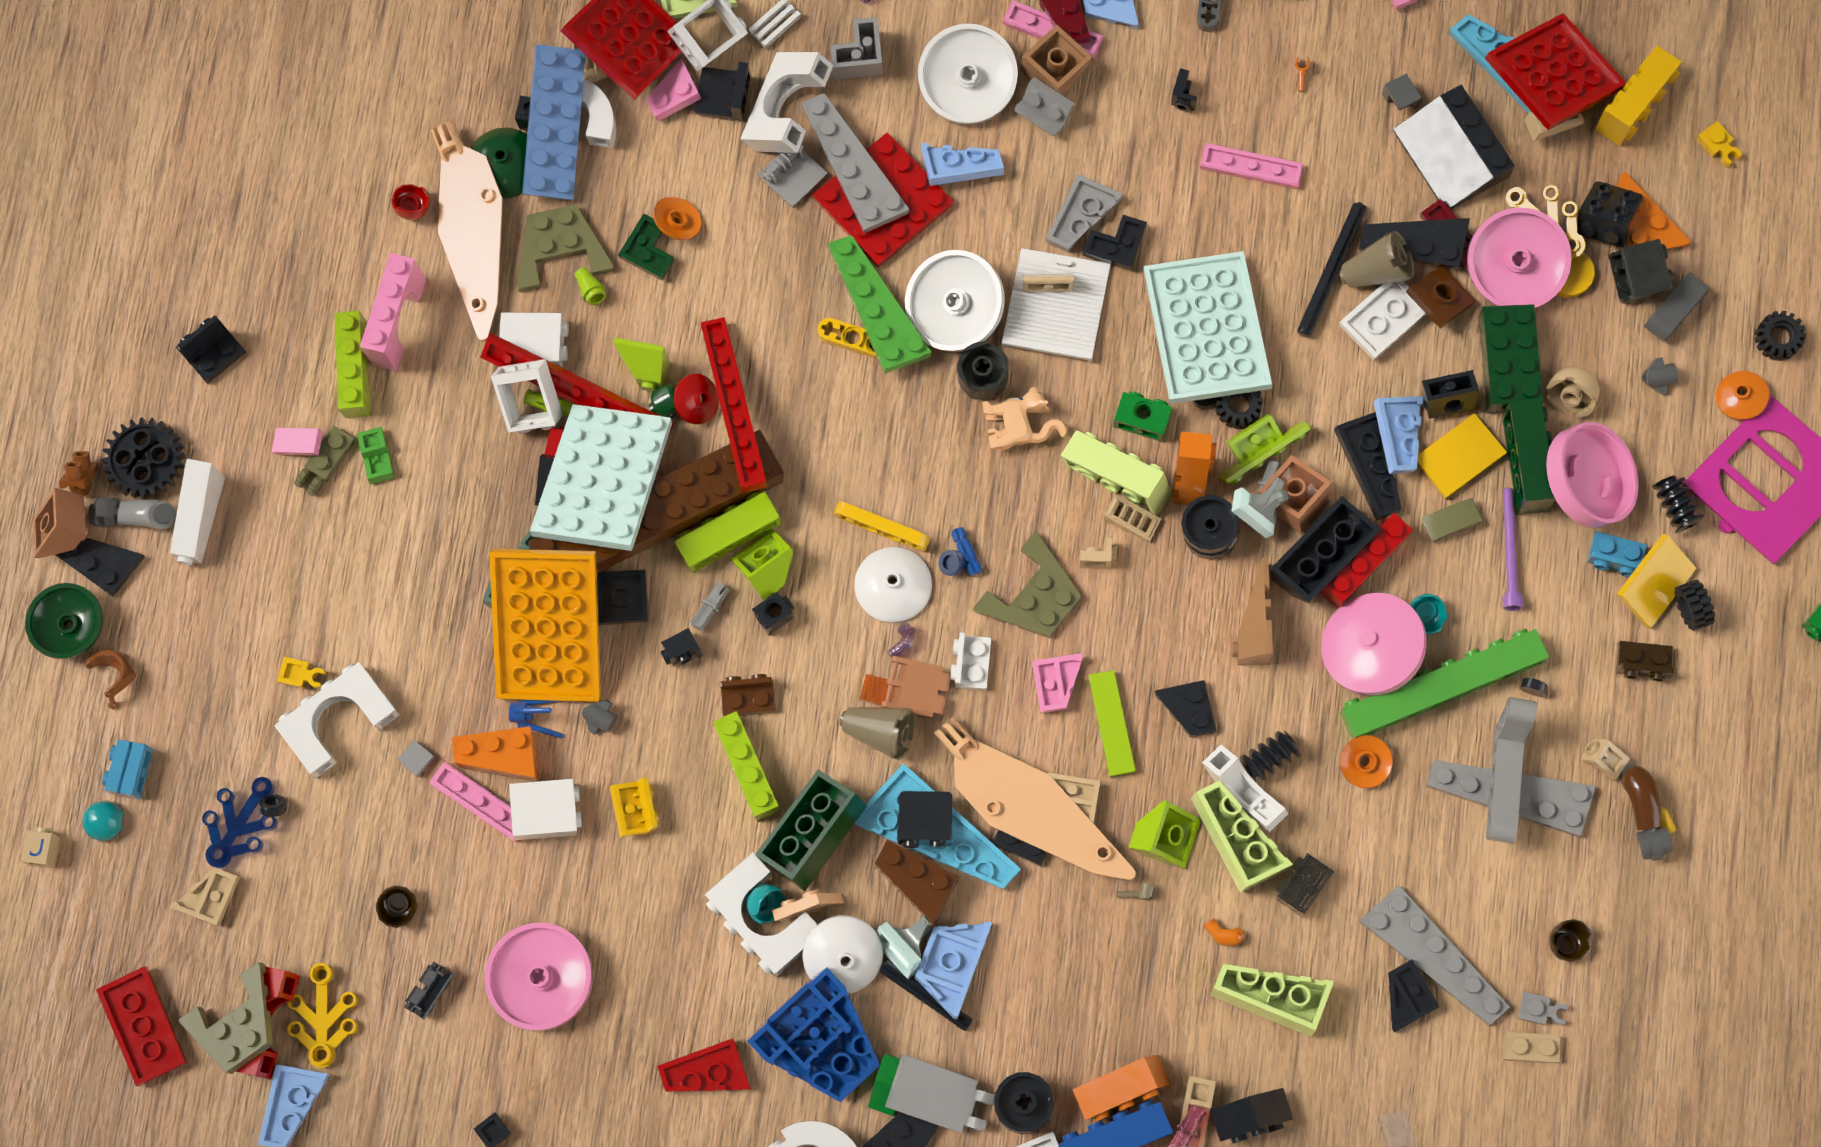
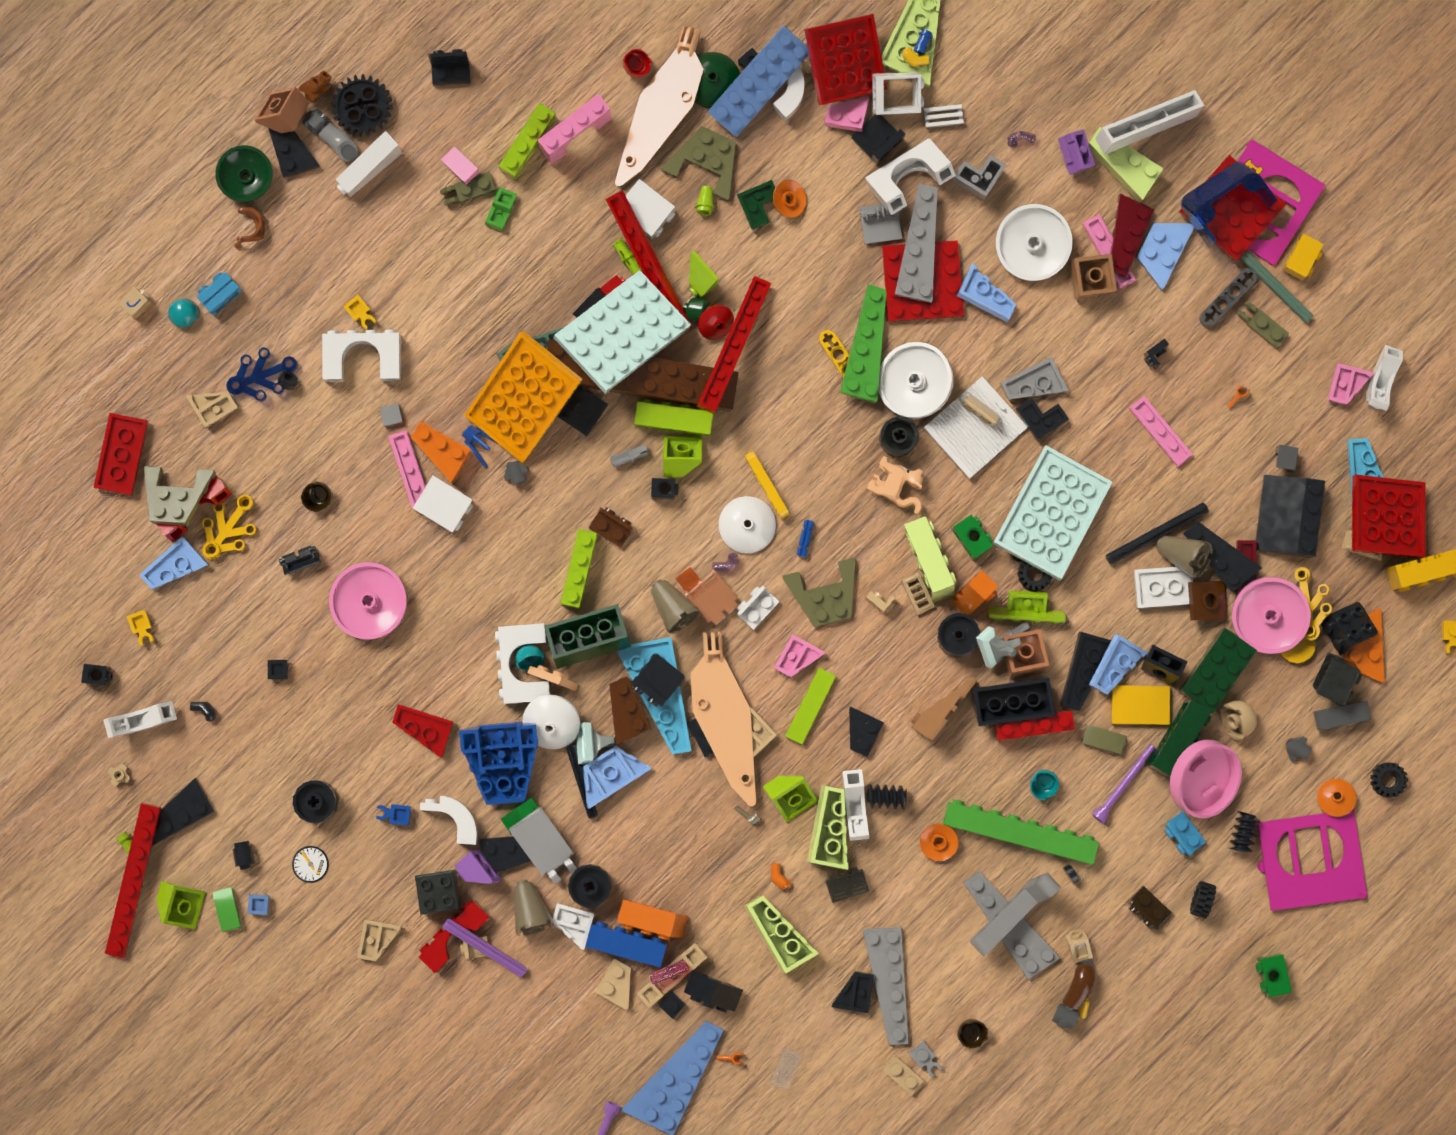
camera: 20 degrees right, 10 degrees up
white window [491,359,563,434] -> none
yellow bracket [610,777,659,838] -> none
black brick [660,628,703,666] -> none
dark blue tile [939,550,966,576] -> none
light grey bracket [1014,77,1075,136] -> none
bright pink dish [1321,593,1427,696] -> none
yellow tile [1617,534,1697,628] -> none

